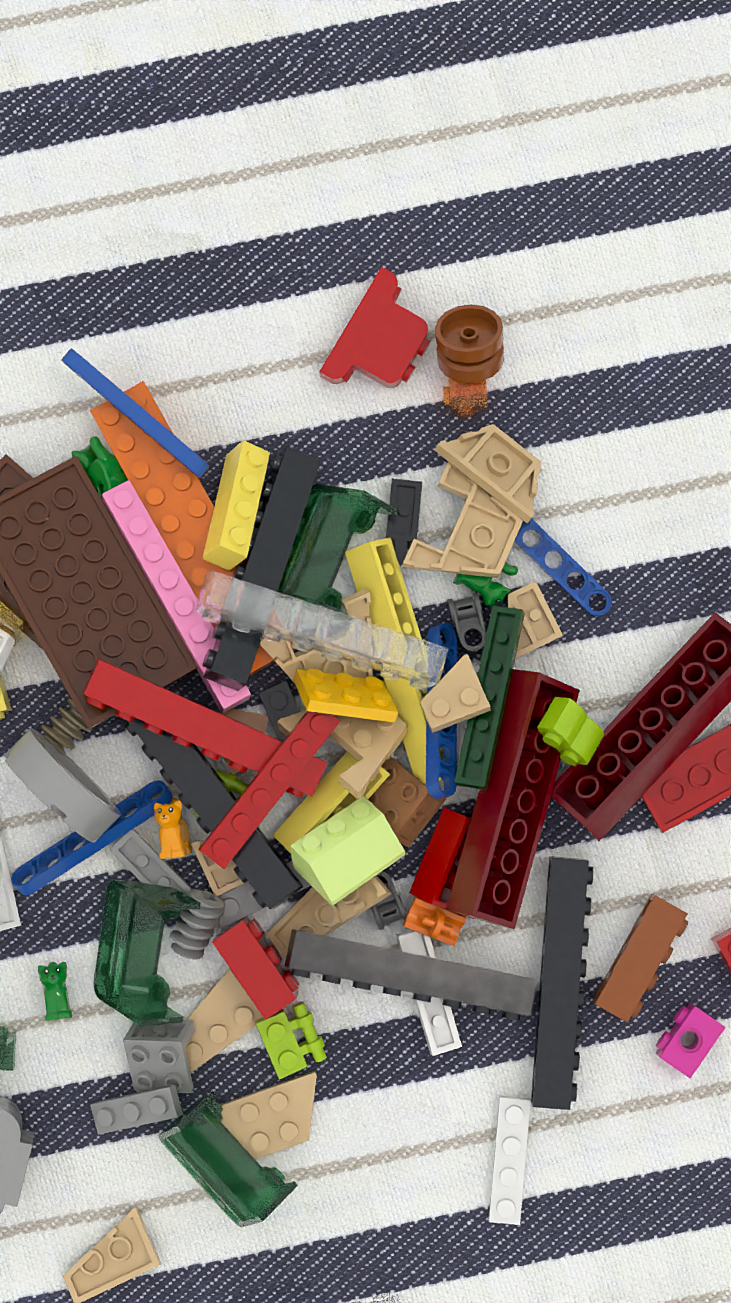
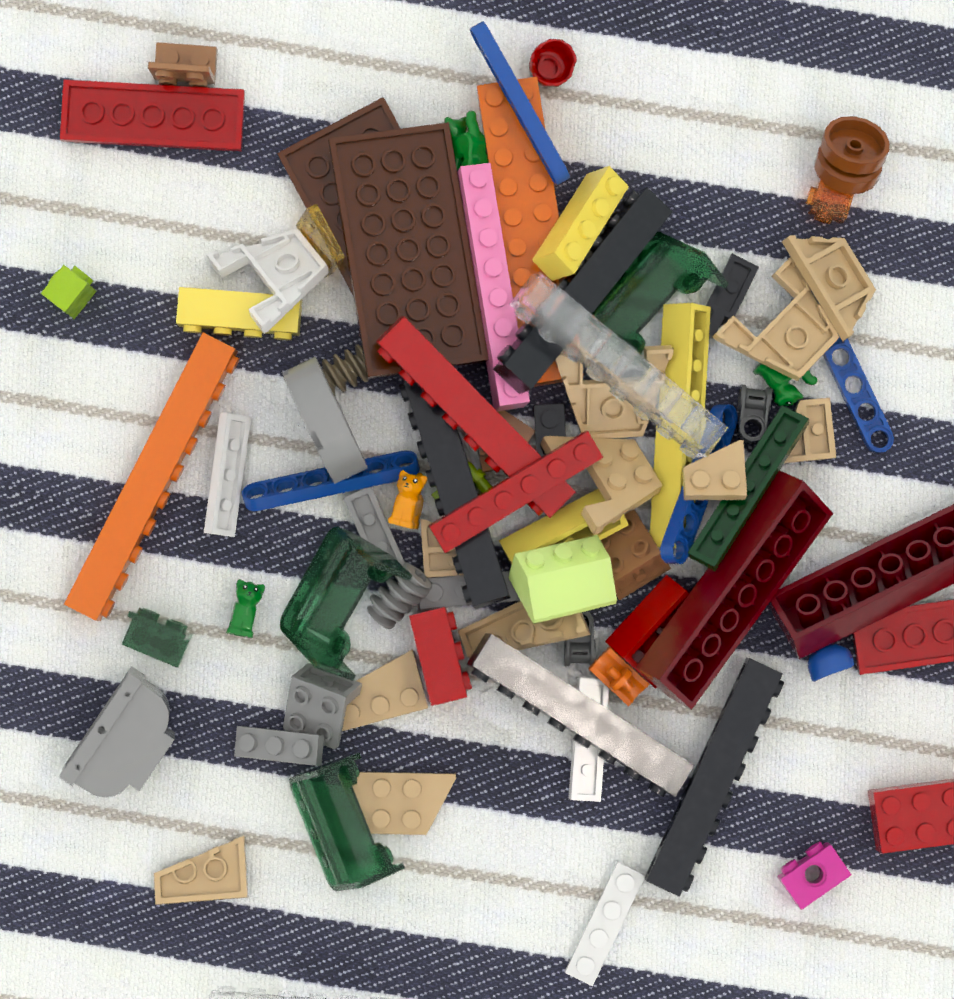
camera: 15 degrees right, 0 degrees up
lime plate [254,1001,327,1080] -> none
yellow plate [293,668,398,723] -> none
red brick [319,267,431,388] -> none
lime brick [537,697,604,766] -> none
dark orange brick [592,893,688,1023] -> none
none -> red hair [529,39,577,87]
none -> blue hair [808,644,855,682]

